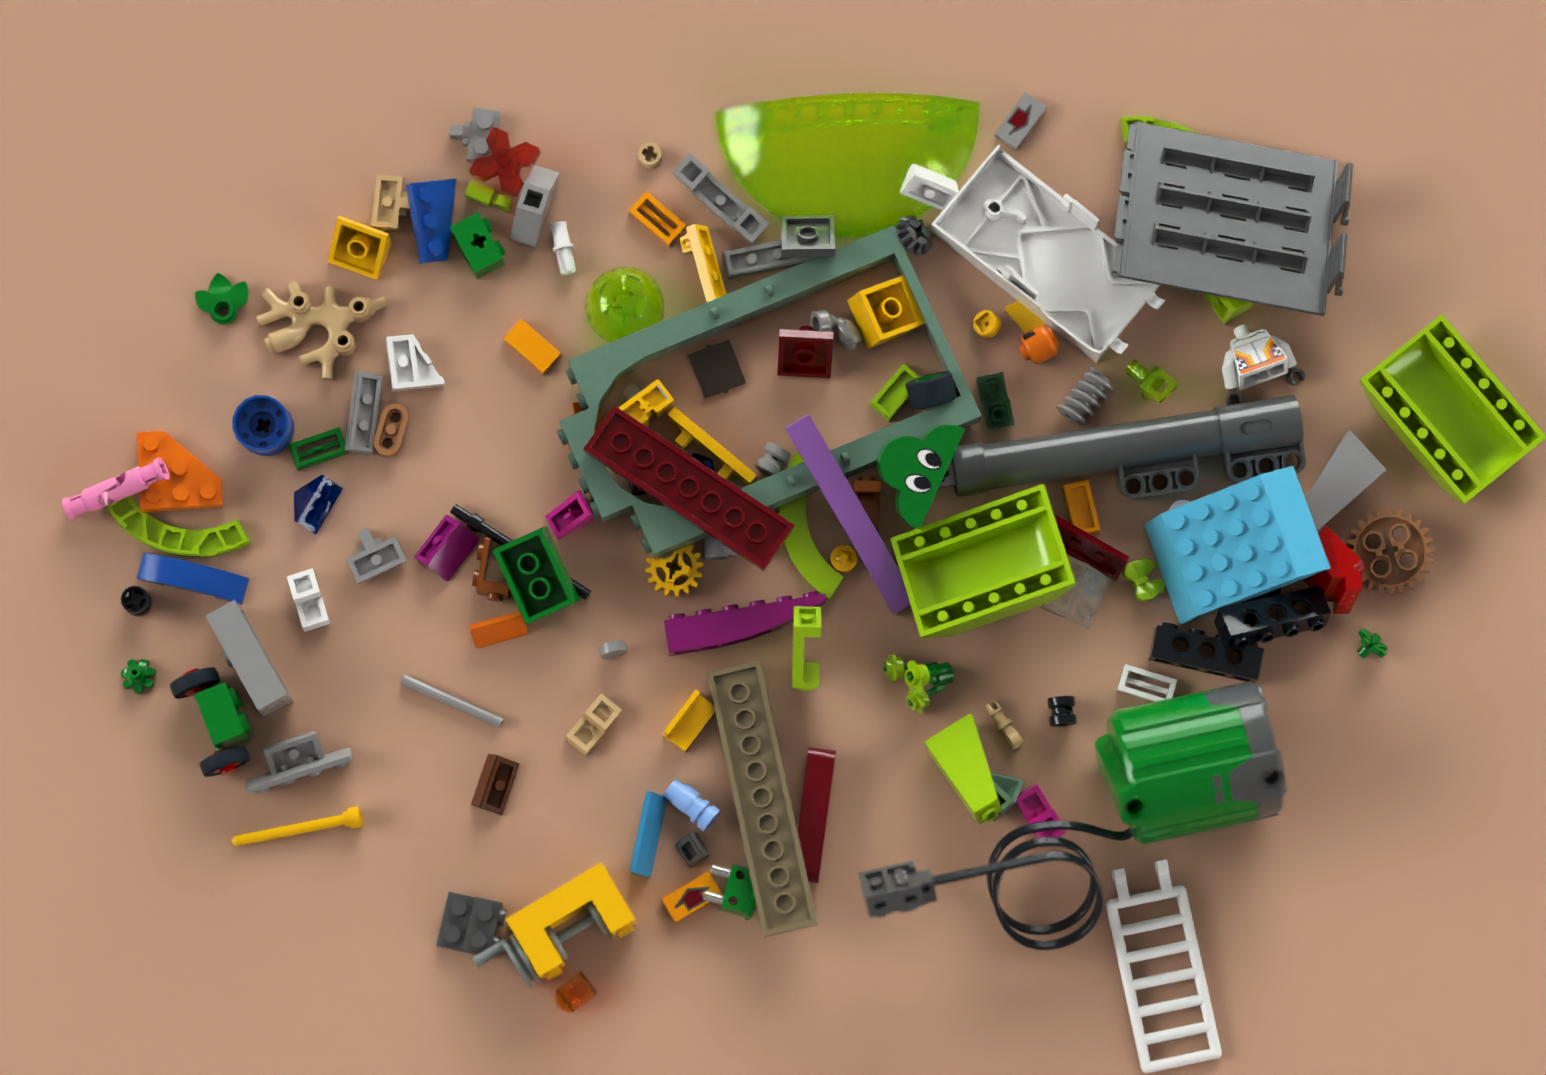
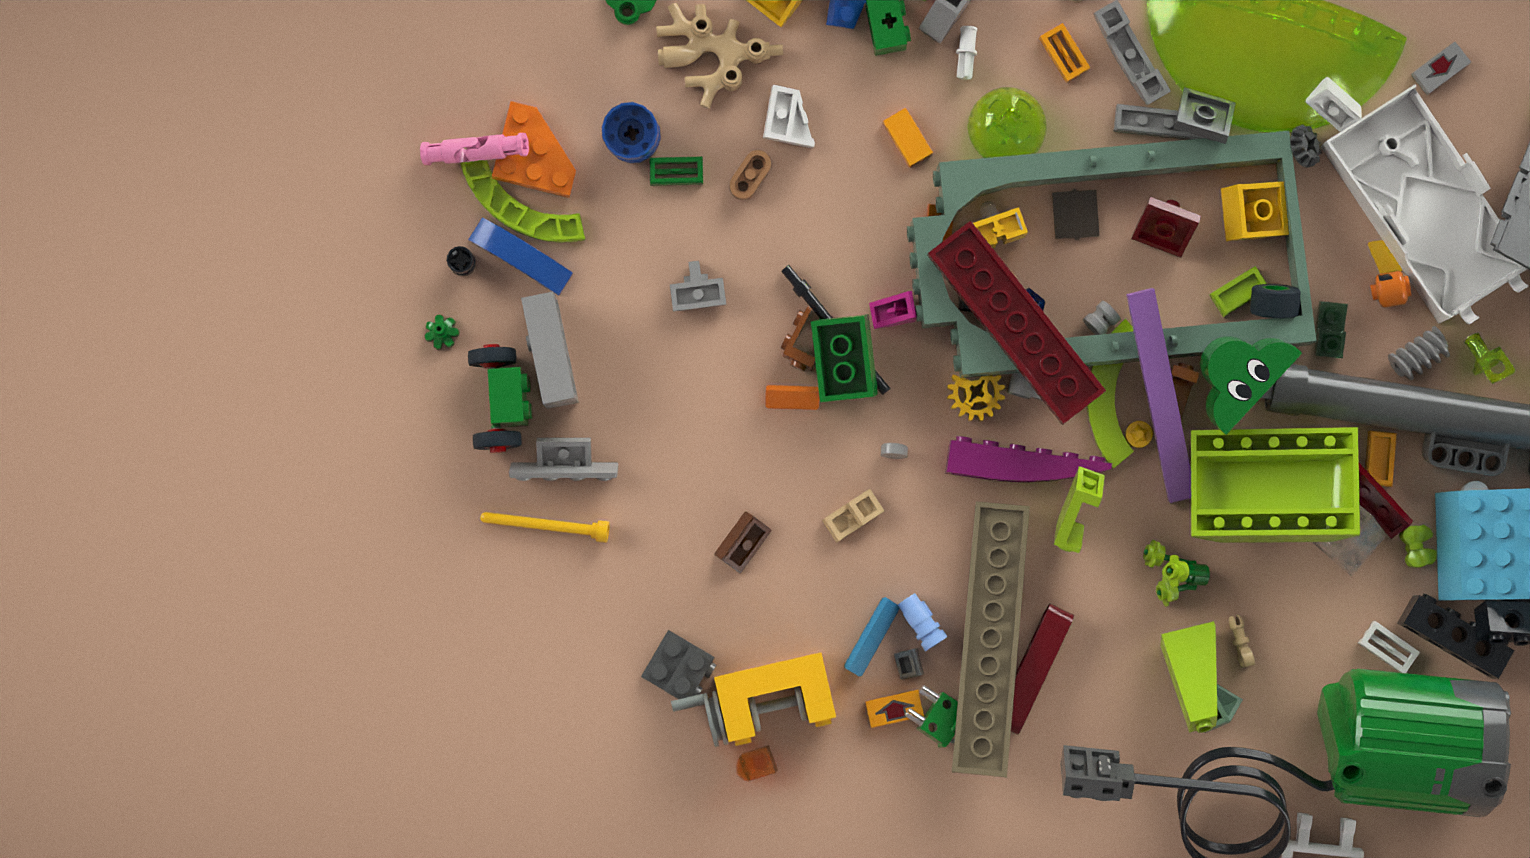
camera: 20 degrees right, 5 degrees up
white slope [287,568,330,632] -> none
clear blue slope [294,475,343,535] -> none
light grey tile [344,371,383,456] -> none
light grey piece [400,674,504,728] -> none
magenta panel [414,515,479,581] -> none
yellow panel [663,690,715,752] -> none
yellow hinge [668,407,757,485] -> none
yellow hinge [679,224,726,302] -> none
light grey arm [810,310,862,350] -> none
yellow tile [973,310,1001,338] -> none
dark pink slope [1015,783,1067,838] -> none
black wheel [1047,696,1077,727] -> none

